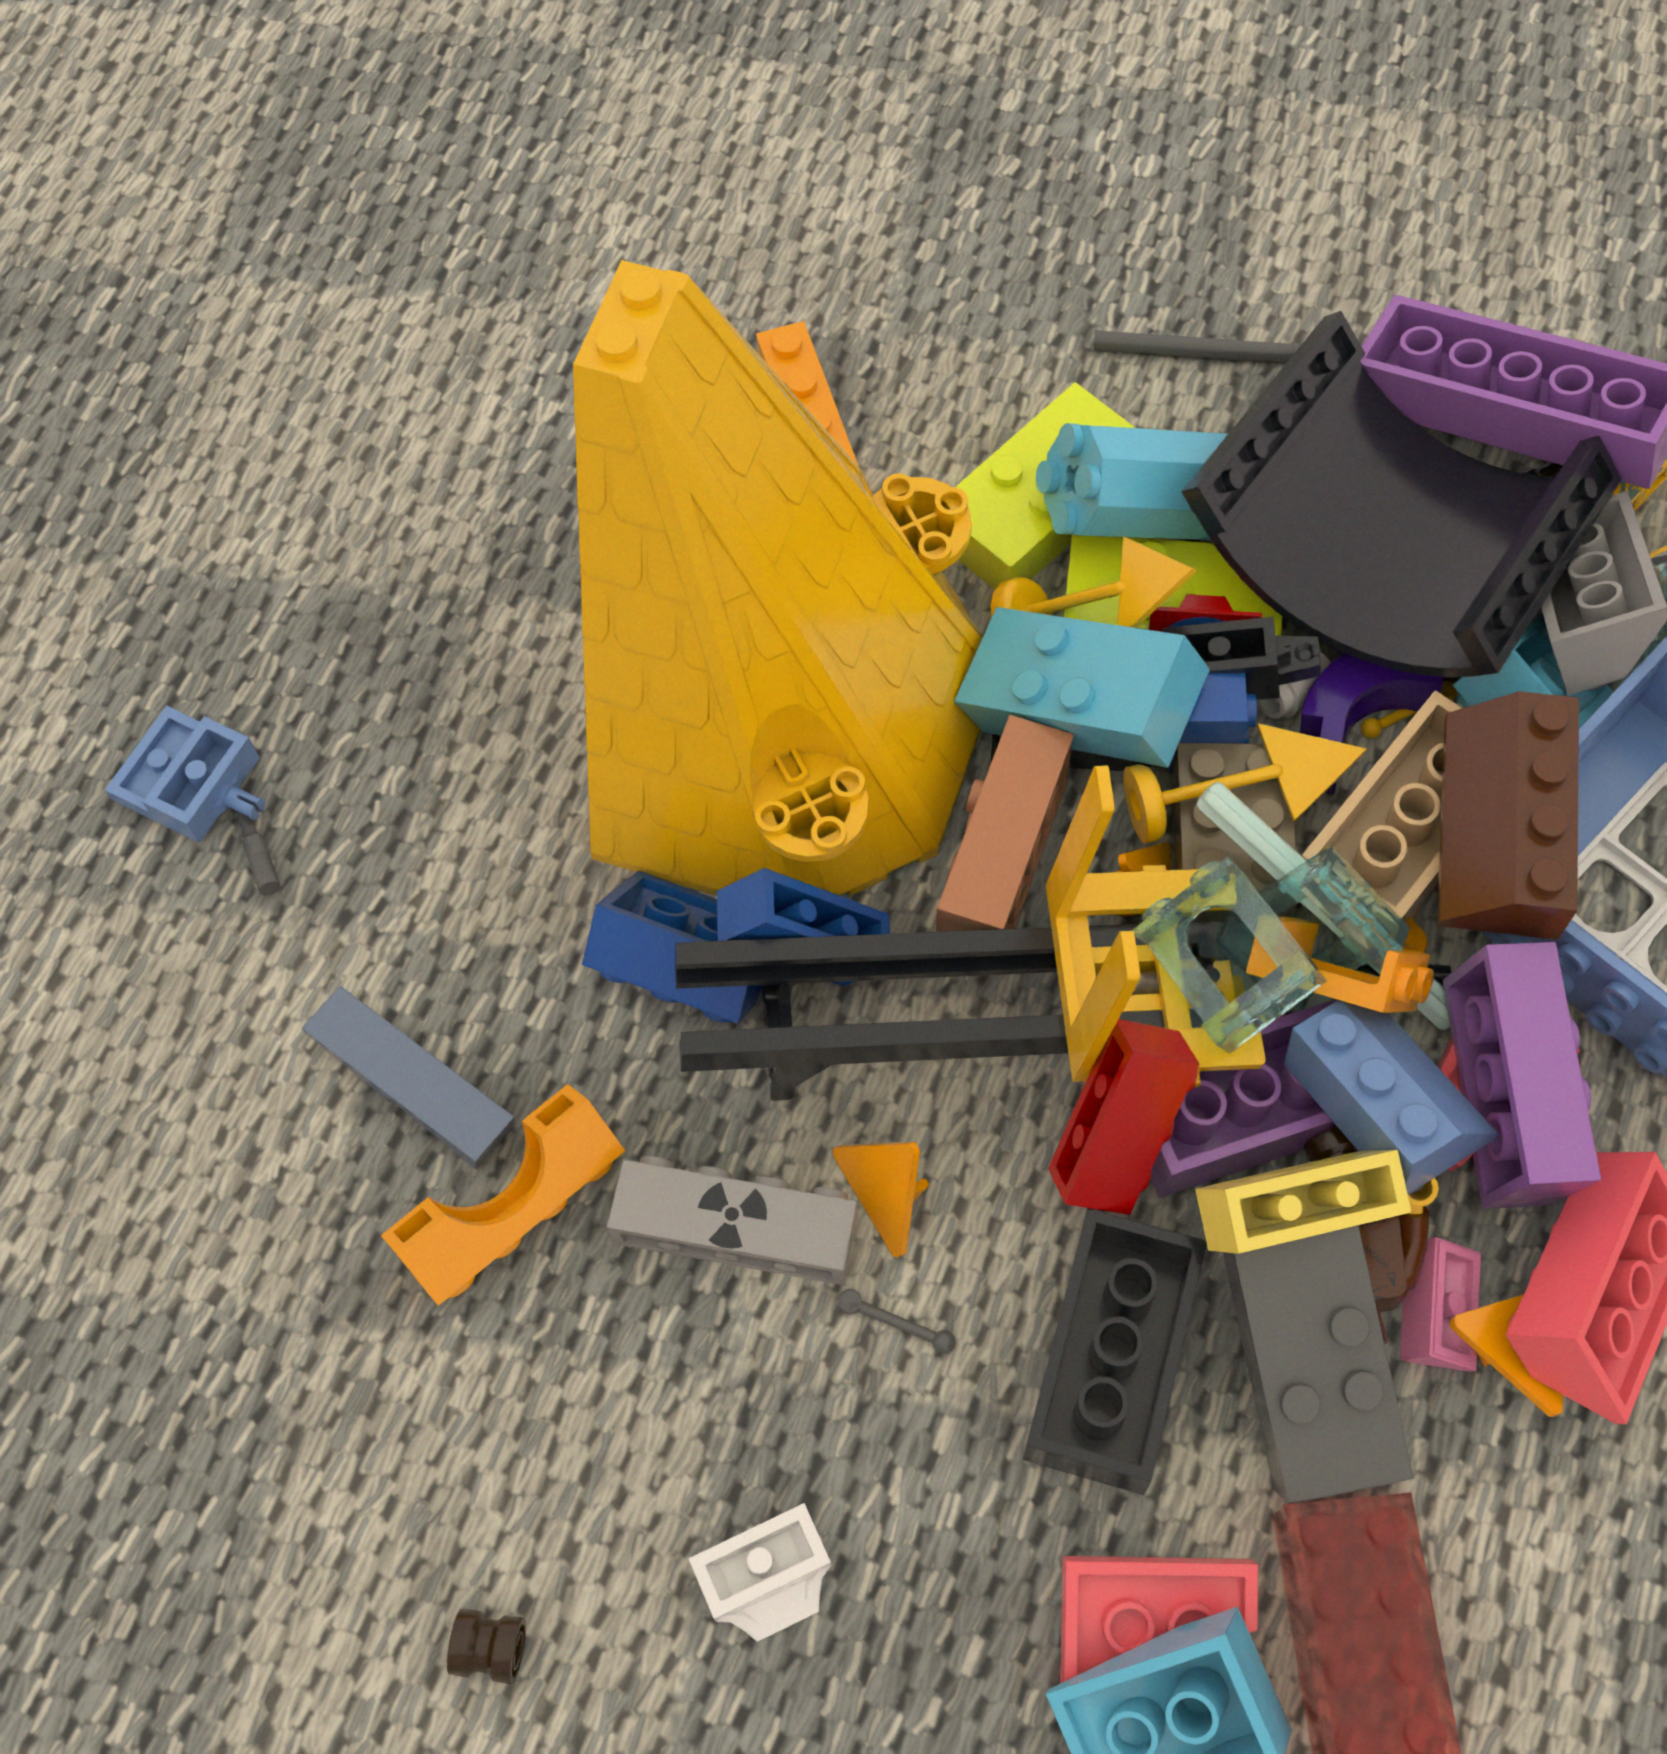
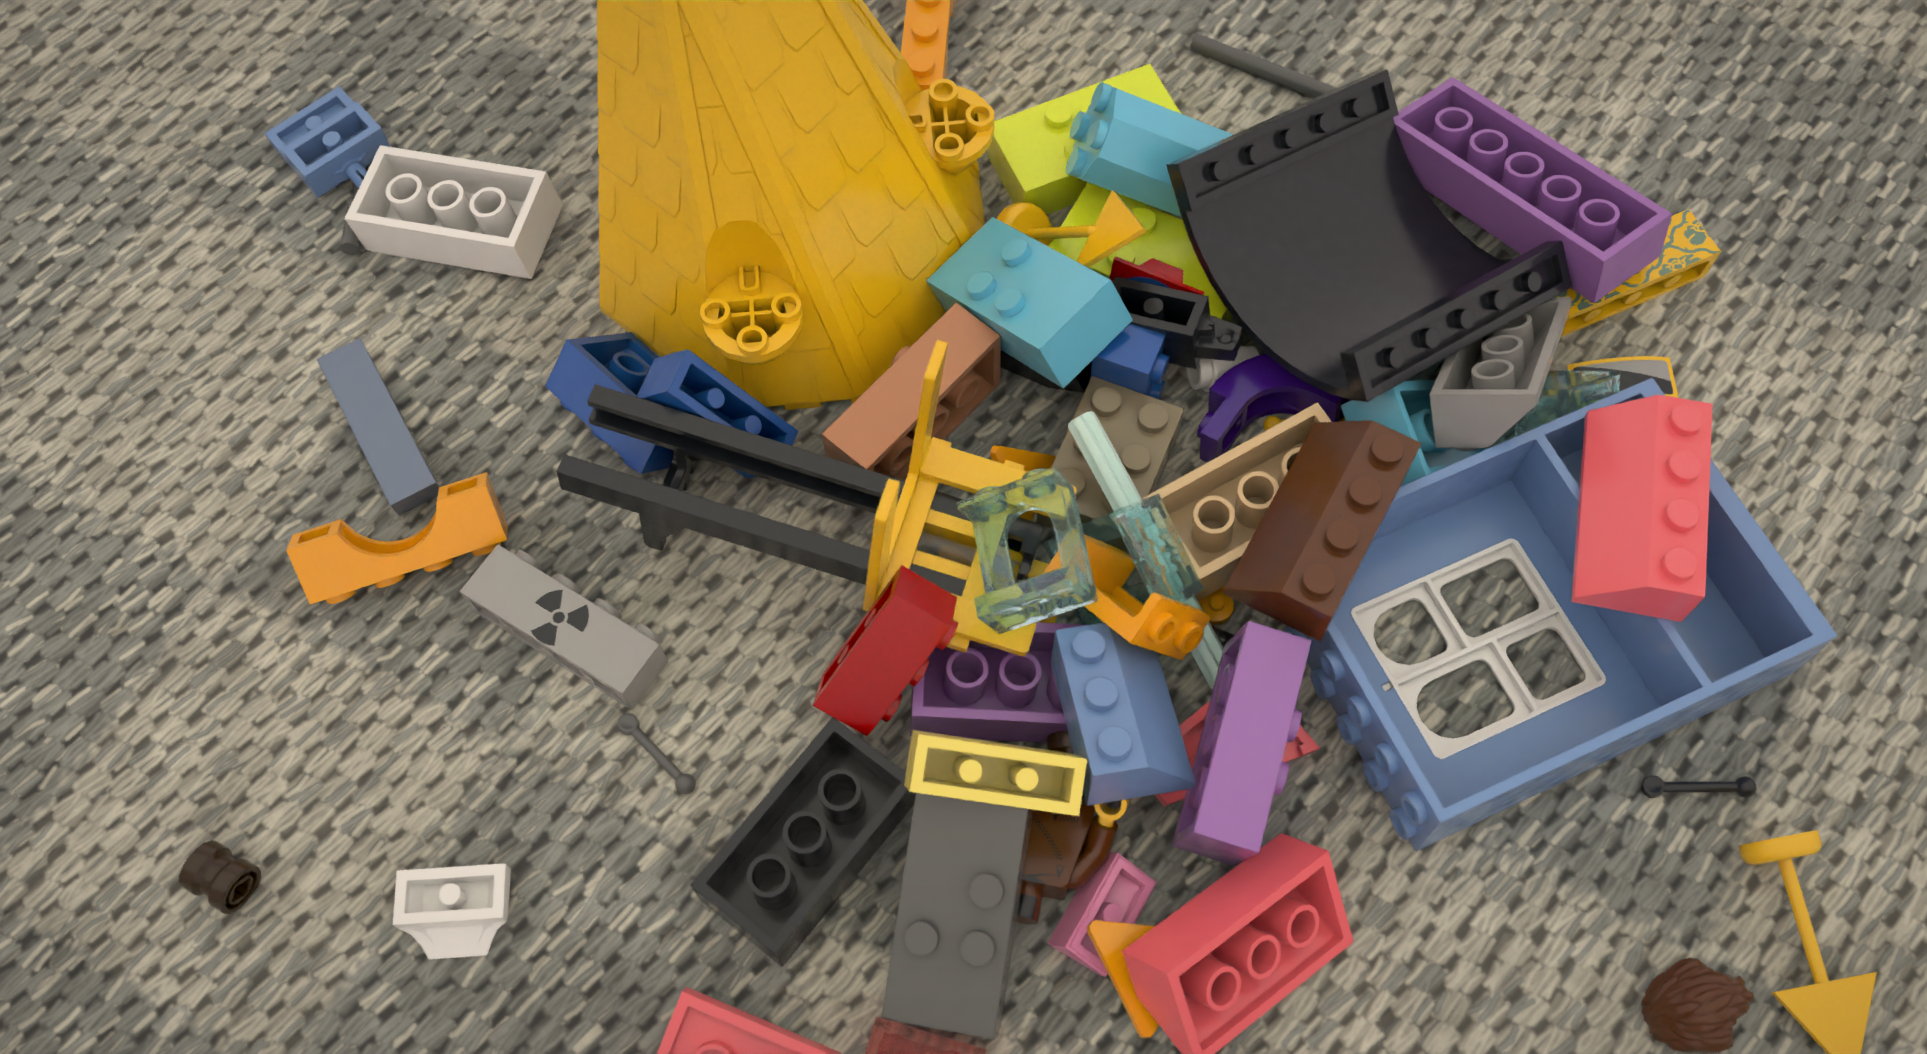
camera: 20 degrees right, 0 degrees up
light orange piece [833,1142,929,1258] -> none
yellow piece [1123,723,1367,844] -> none
none -> white brick [344,145,563,279]

